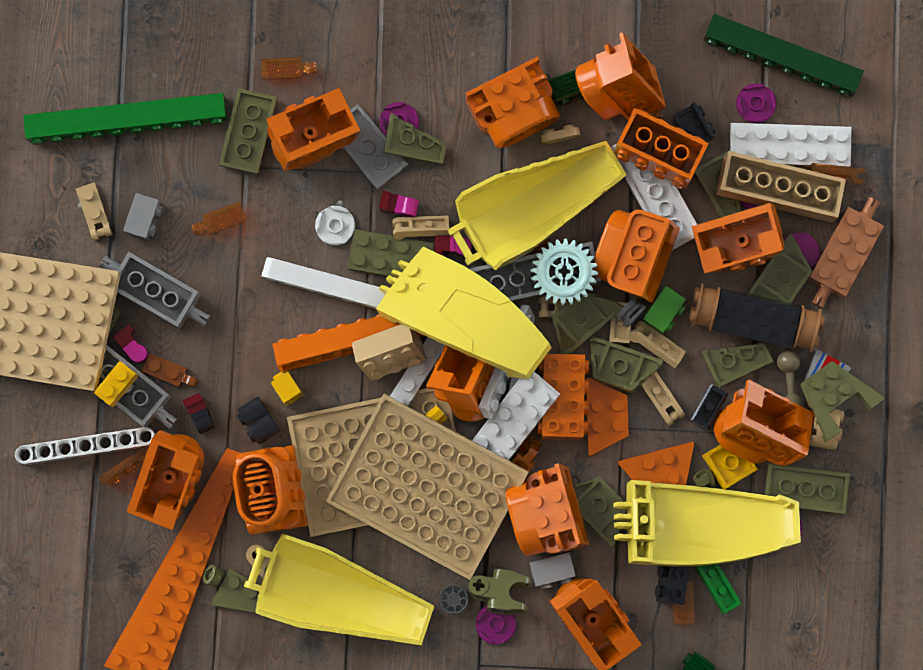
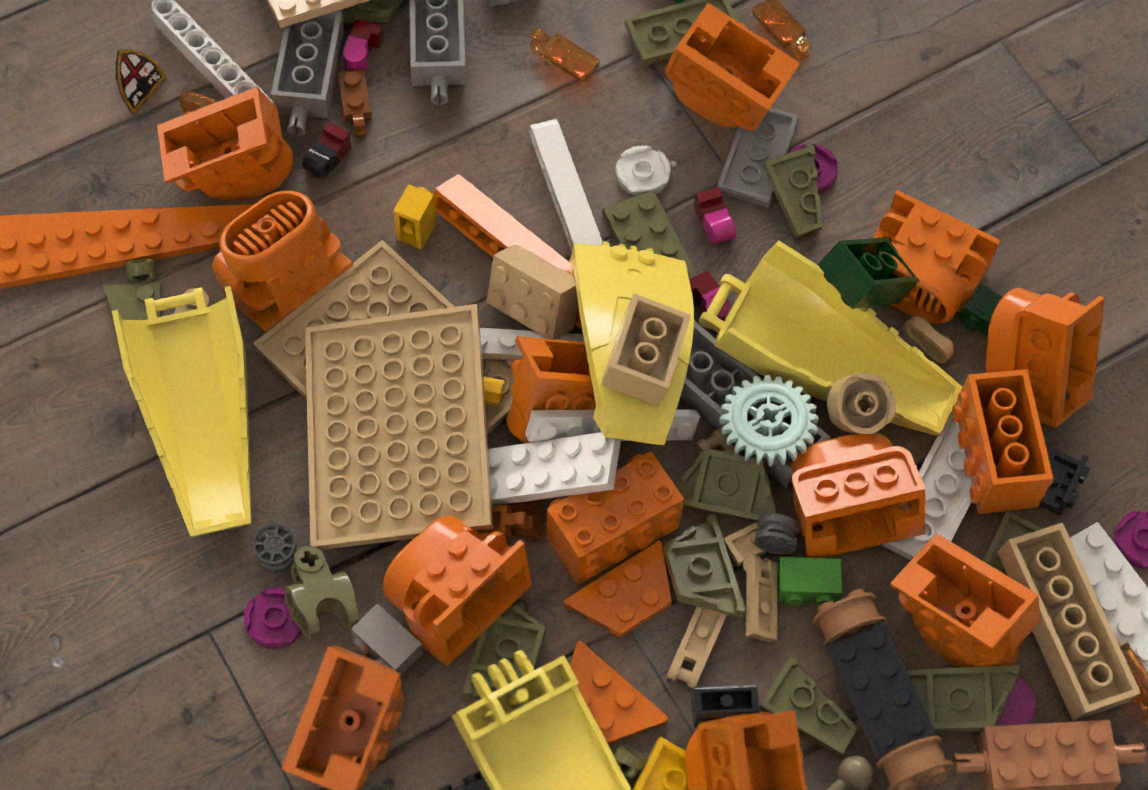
camera: 50 degrees right, 20 degrees down
yellow brick [94,361,139,407] -> none
black brick [237,397,280,445] -> none
tan plate [392,216,449,240] -> none
none -> shield [115,49,167,114]
none -> tan brick [601,293,691,407]
none -> dark green brick [818,237,920,309]
none -> tan brick [827,373,896,434]

